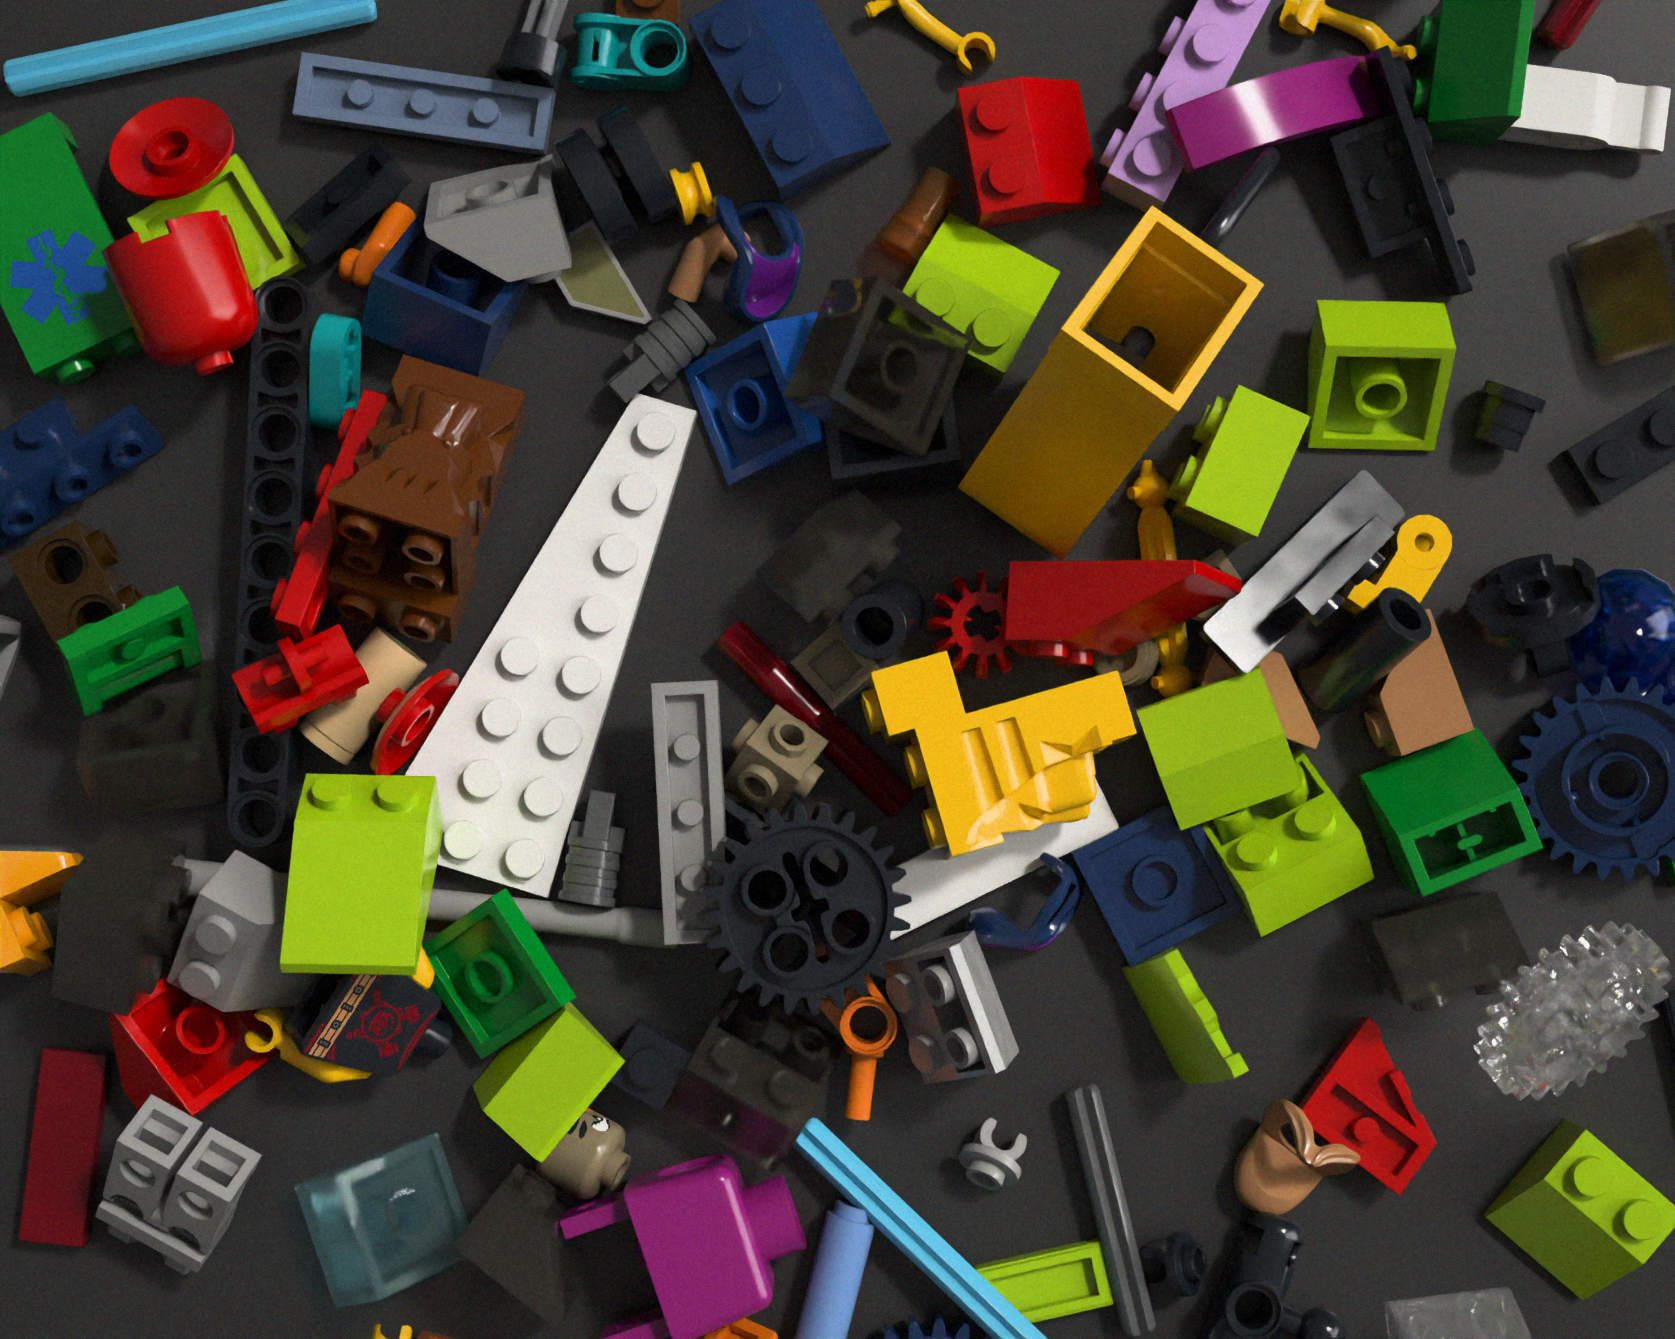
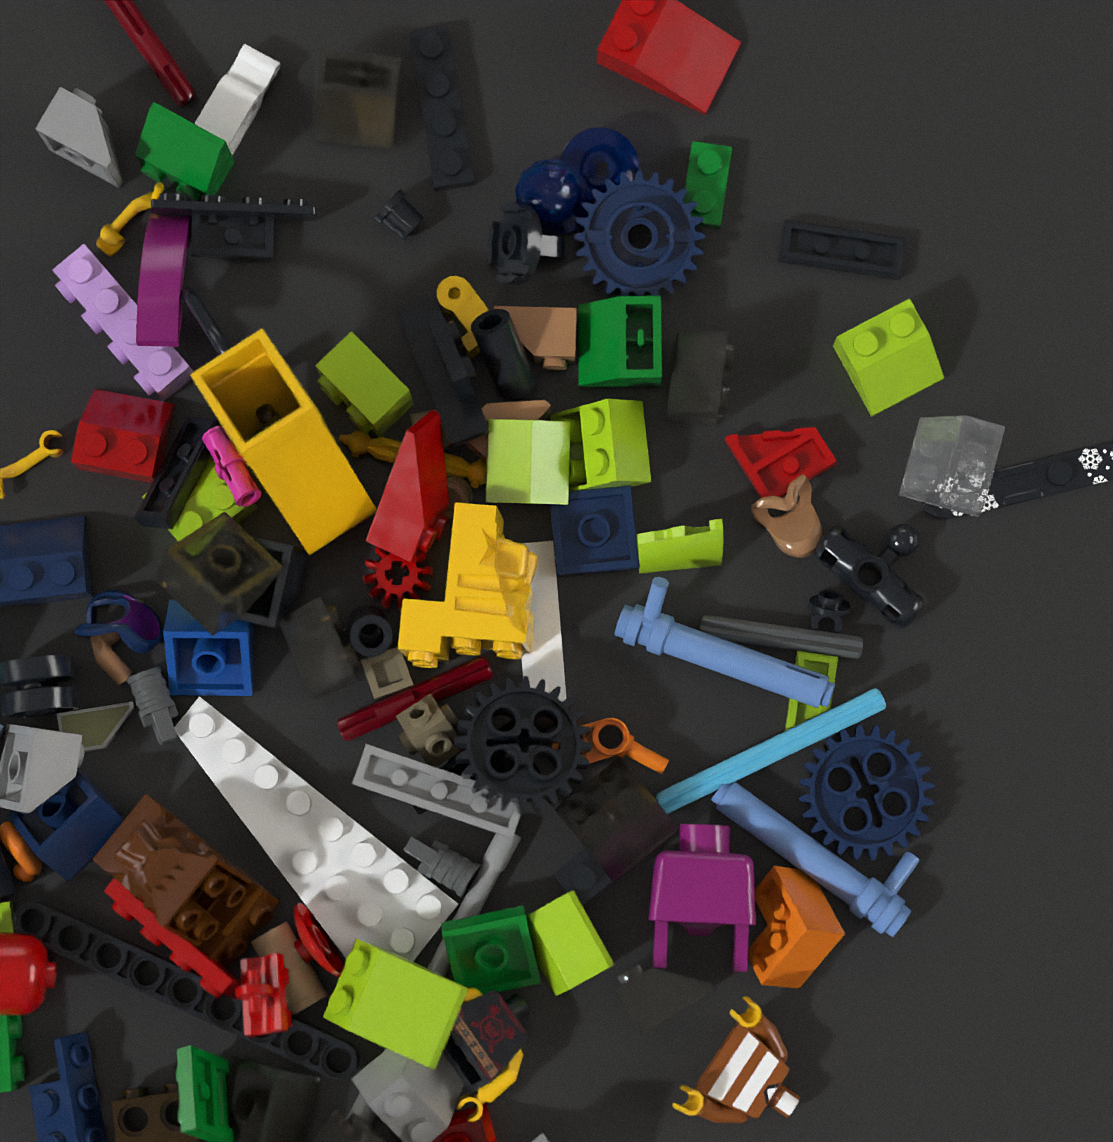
camera: 65 degrees left, 5 degrees down
clear light blue slope [294,1132,478,1308] -> none
teal beam [309,313,361,432] -> none
dark tan head [536,1108,631,1200] -> none
yellow bush [668,161,716,226] -> none
clear orange pin [876,167,961,266] -> none
light grey slope [881,930,1019,1084] -> none
light grey plate [958,1117,1027,1190] -> none
dark blue piece [965,852,1085,951] -> none
lime slope [1307,300,1456,451] -> none
clear gear [1475,921,1672,1101] -> none
none -> black tile [134,417,223,529]
none -> dark pink pin [202,426,261,507]
none -> medium blue cylinder [614,577,836,708]

